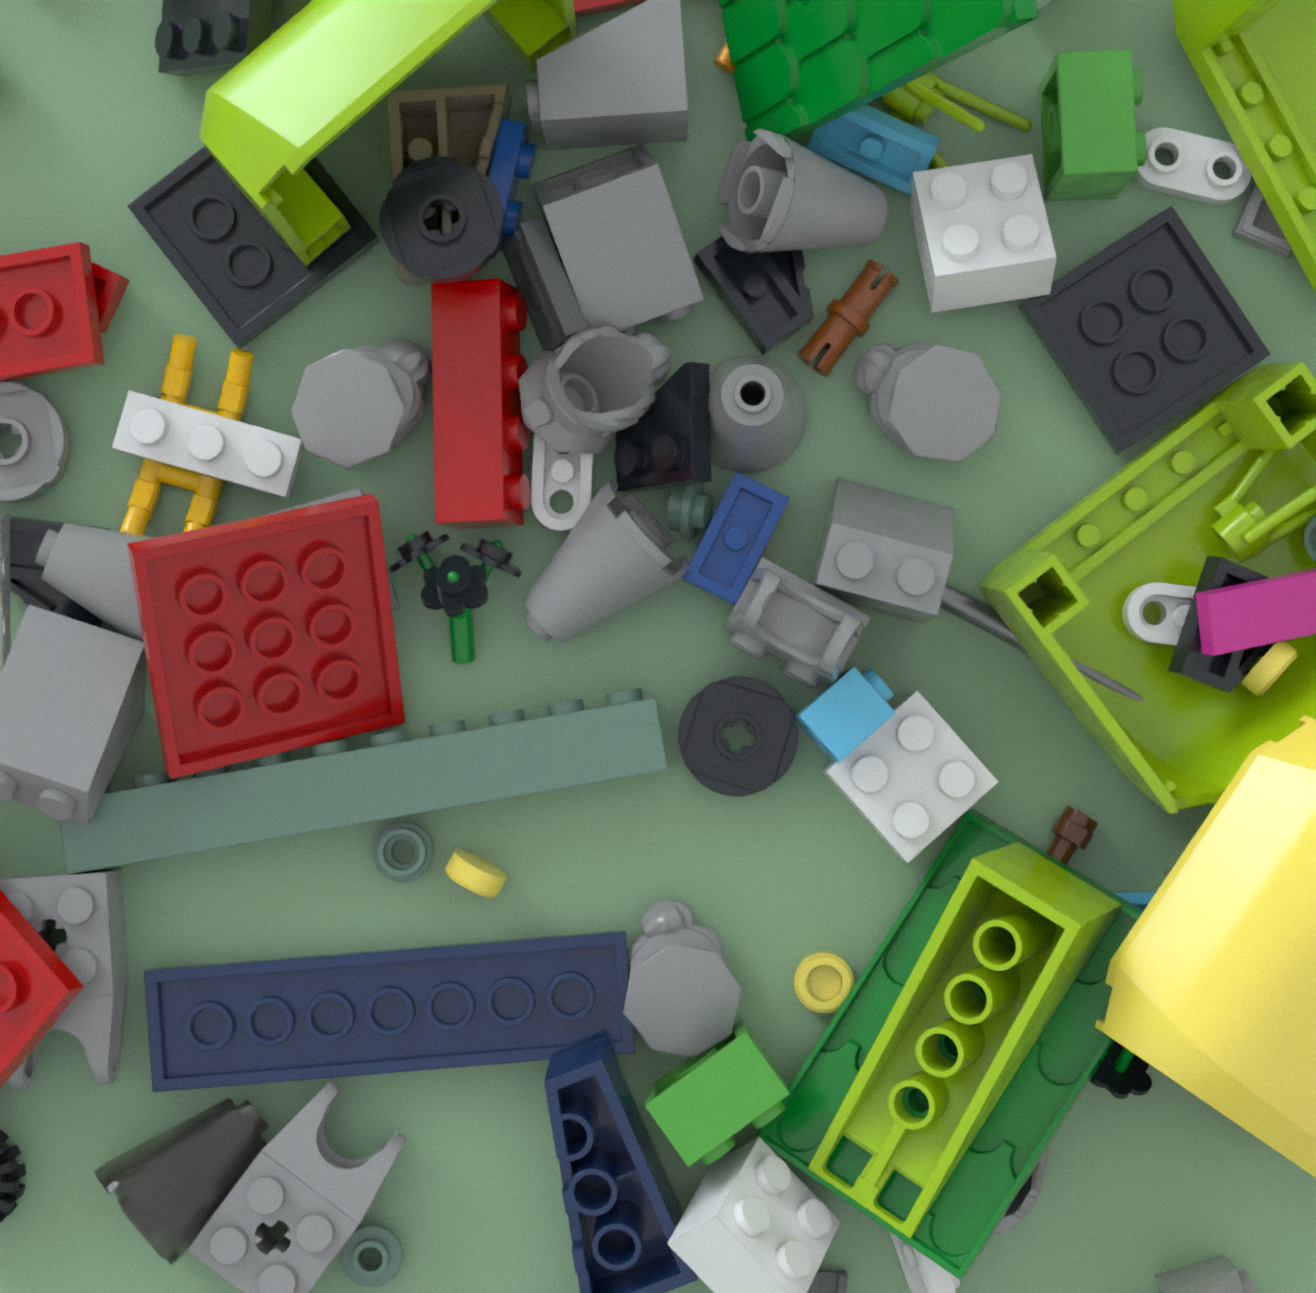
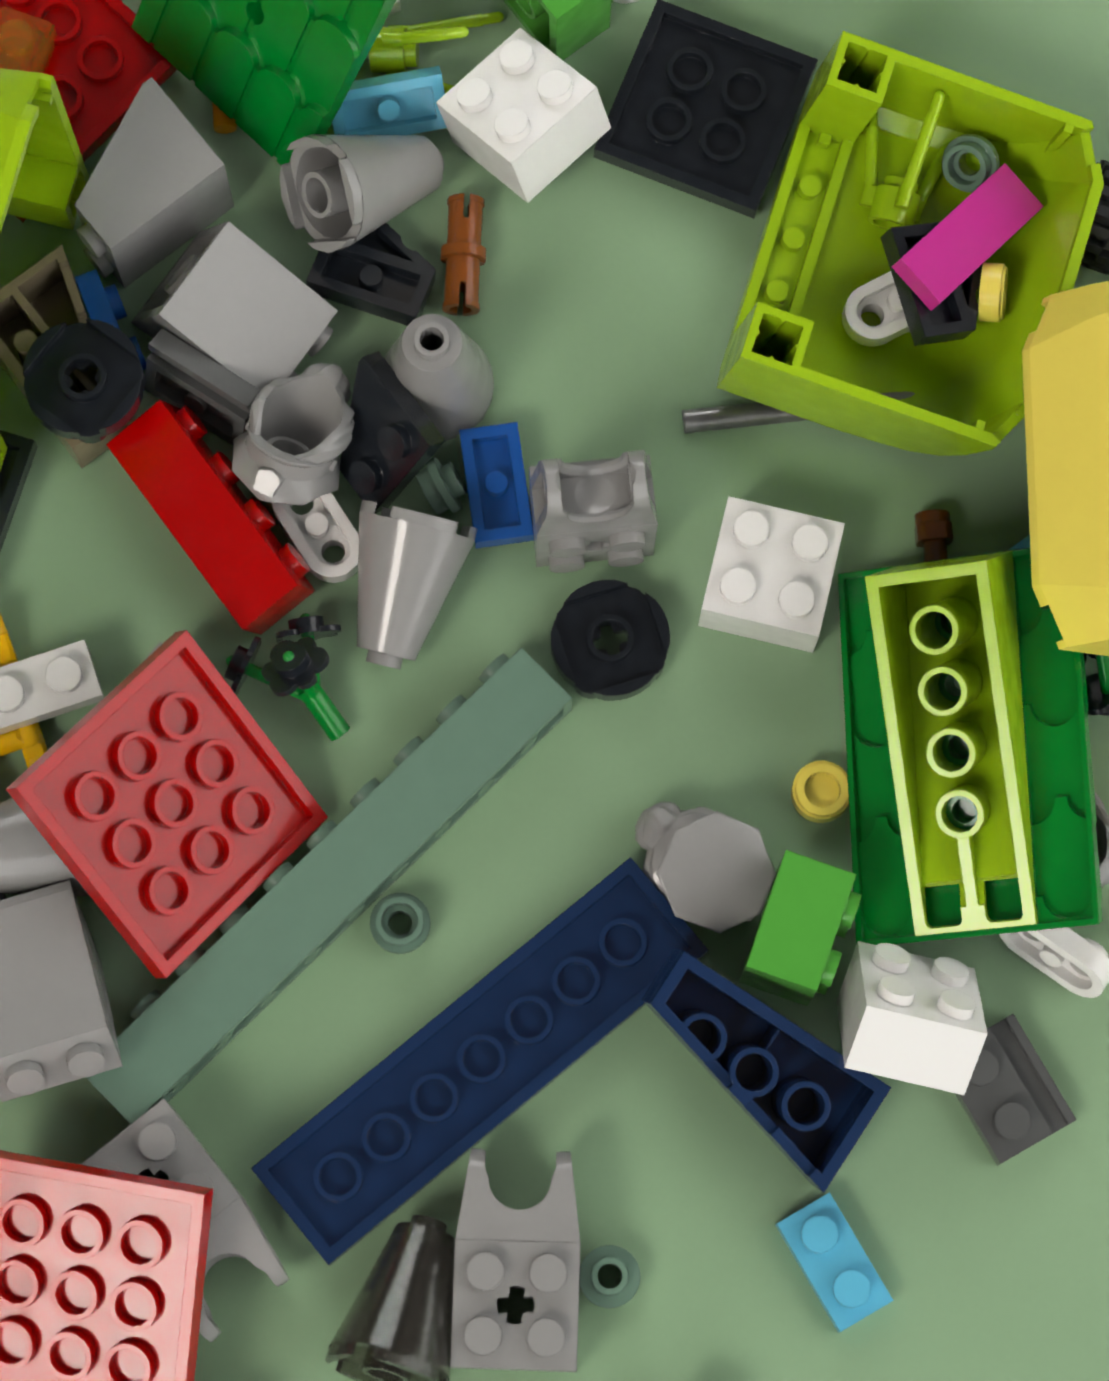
camera: 40 degrees left, 10 degrees down
light grey piece [290,339,432,469] -> none
light yellow tile [445,849,508,898] -> none
medium azure brick [793,666,896,762] -> none
light grey slope [810,478,953,623] -> none
light grey piece [853,342,1002,463] -> none

